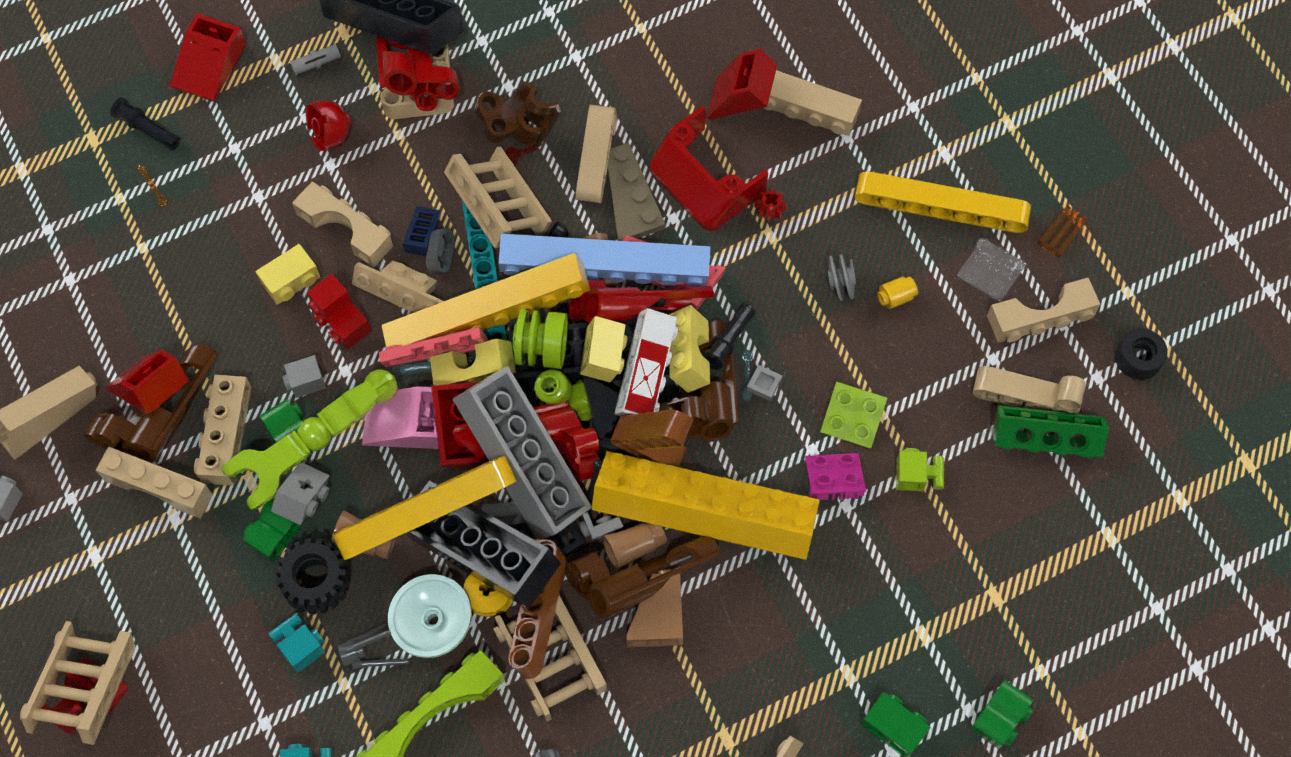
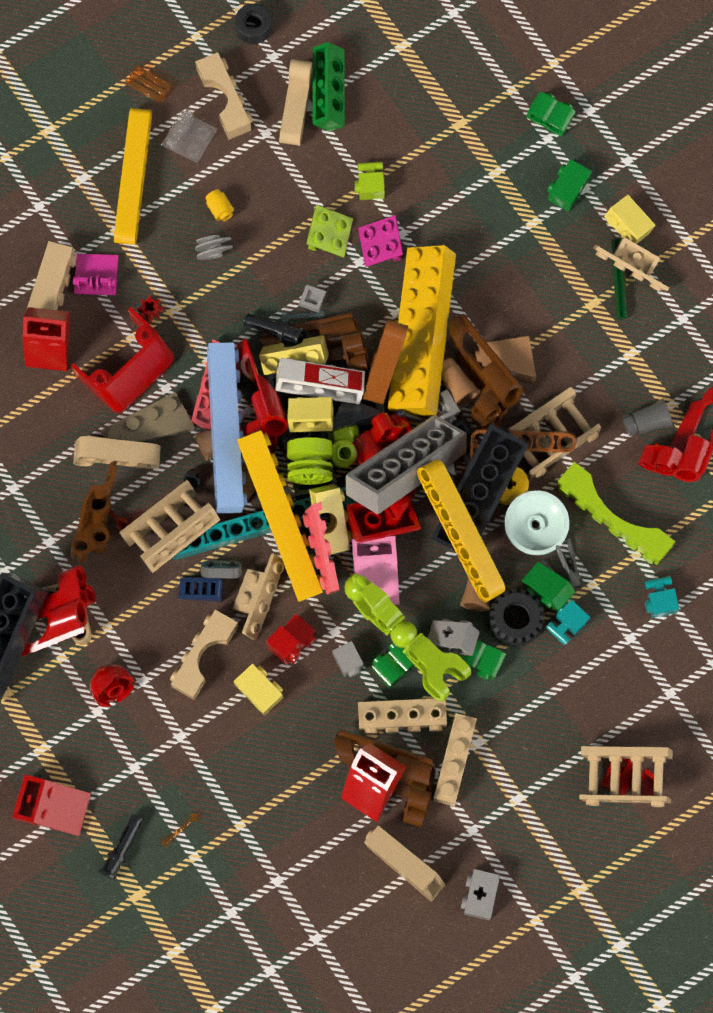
camera: 95 degrees left, 10 degrees up
light grey pin [290,44,341,75] -> none
none -> dark pink hinge [73,254,118,296]
none -> green brick [522,562,575,611]

